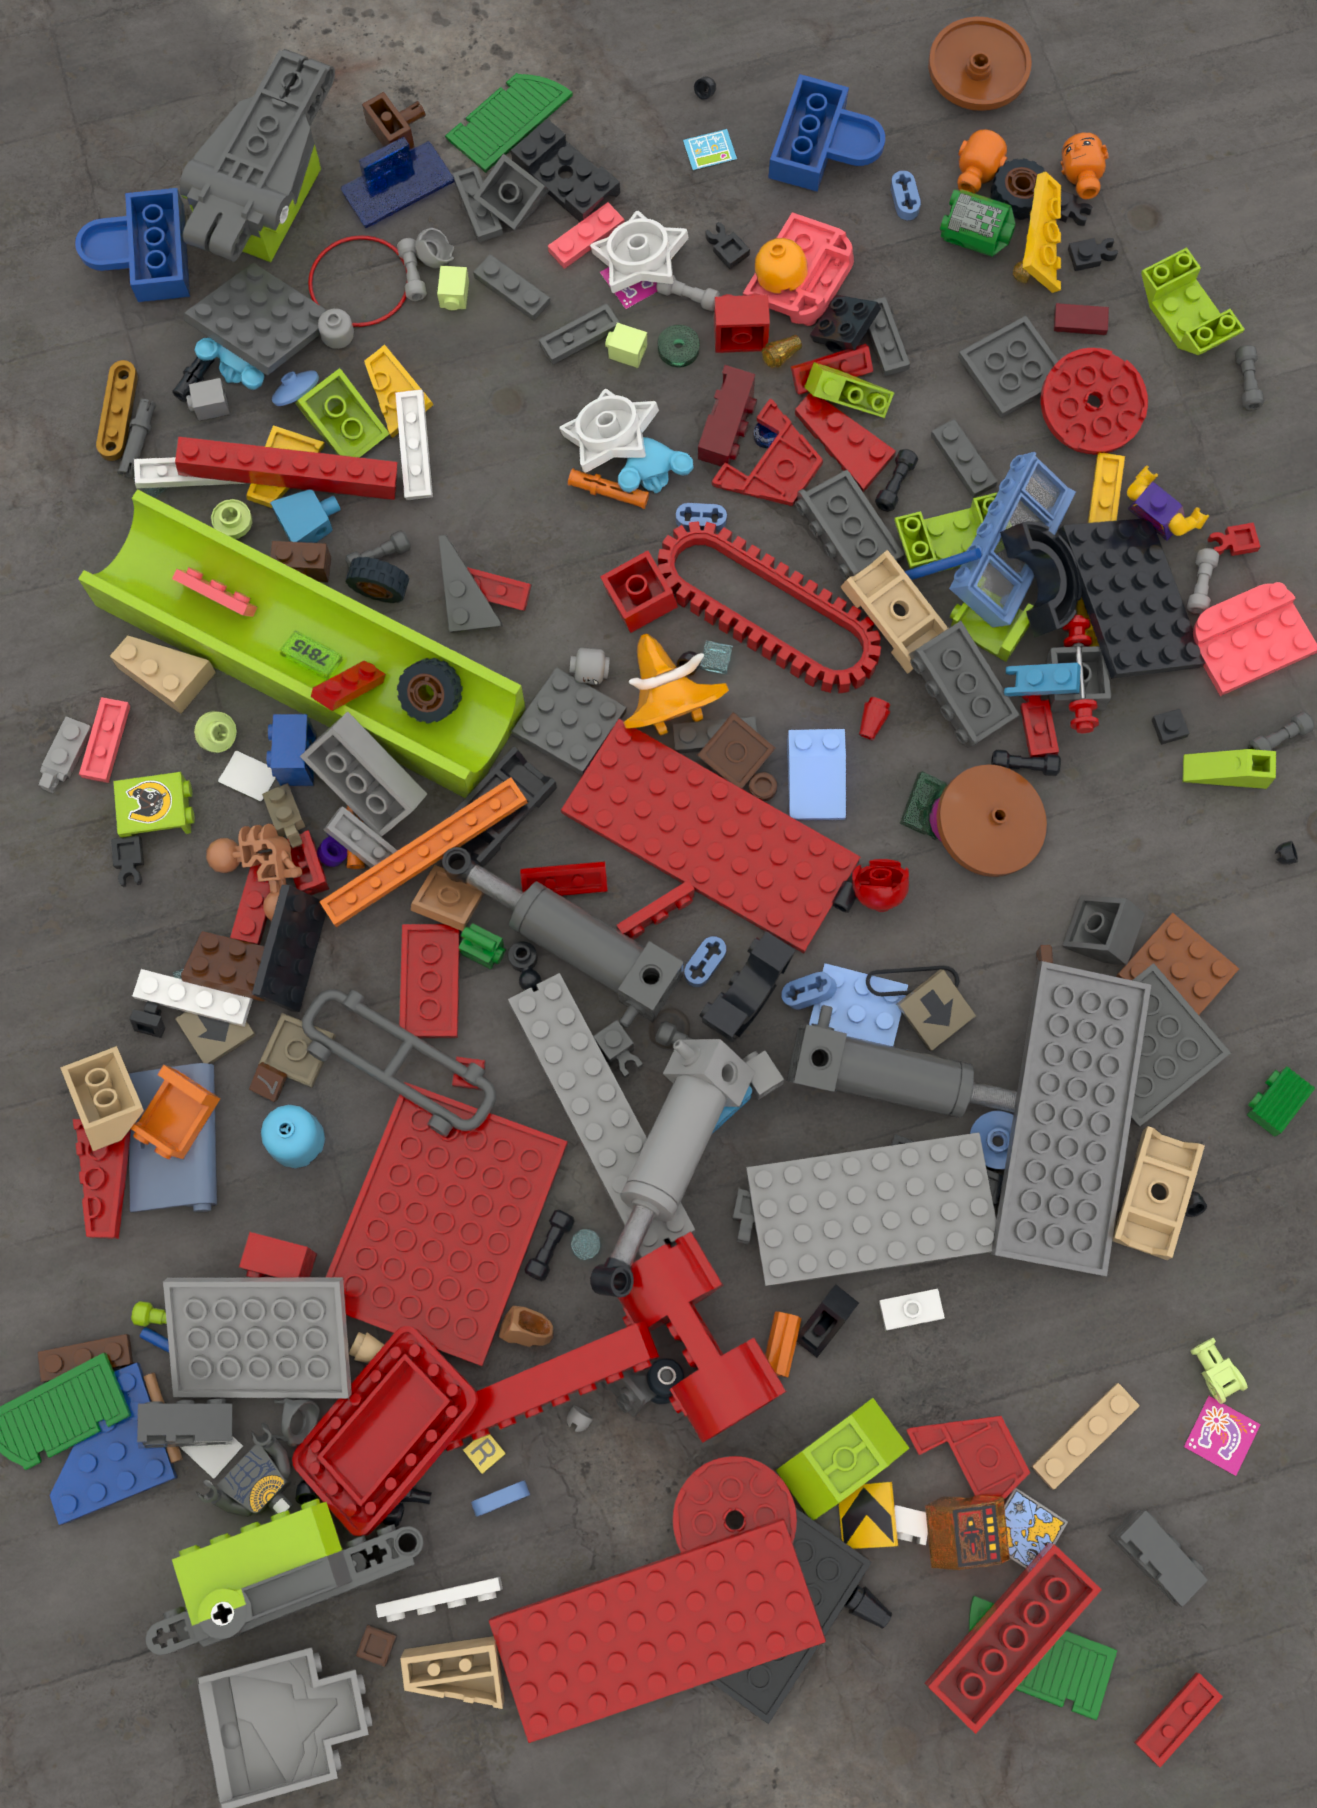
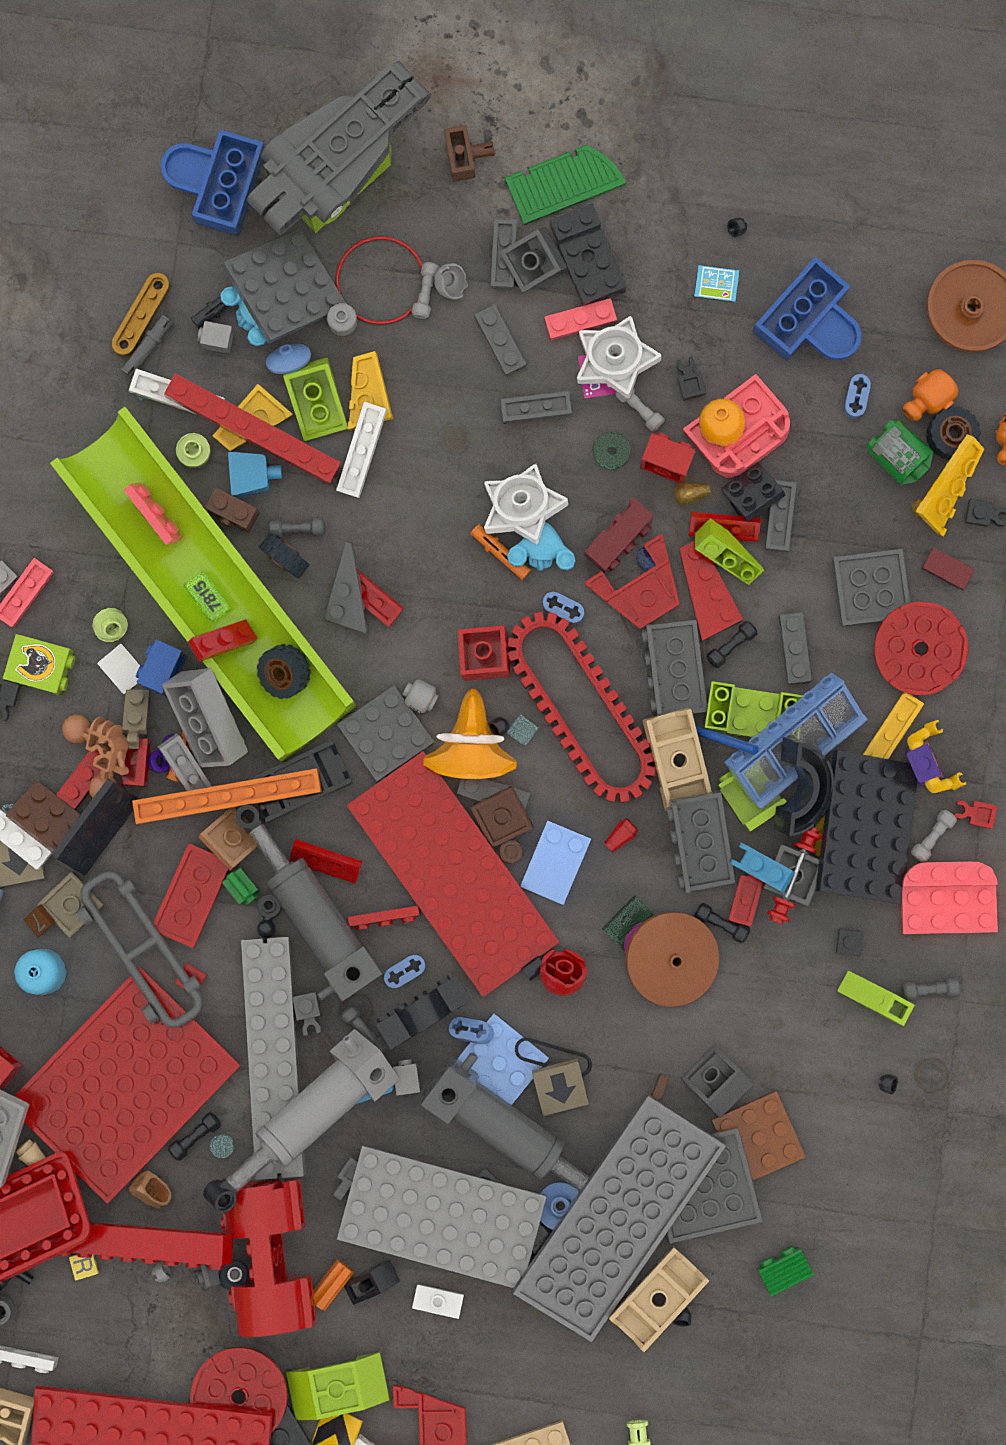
camera: 25 degrees right, 10 degrees up
tan wedge [110,635,216,714] -> none
clear blue bracket [341,137,454,228] -> none
yellowish green brick [437,266,469,310] -> none
medium blue beam [471,1480,530,1517] -> none
yellowish green brick [605,323,647,368] -> none
black plate [1058,190,1093,226] -> none

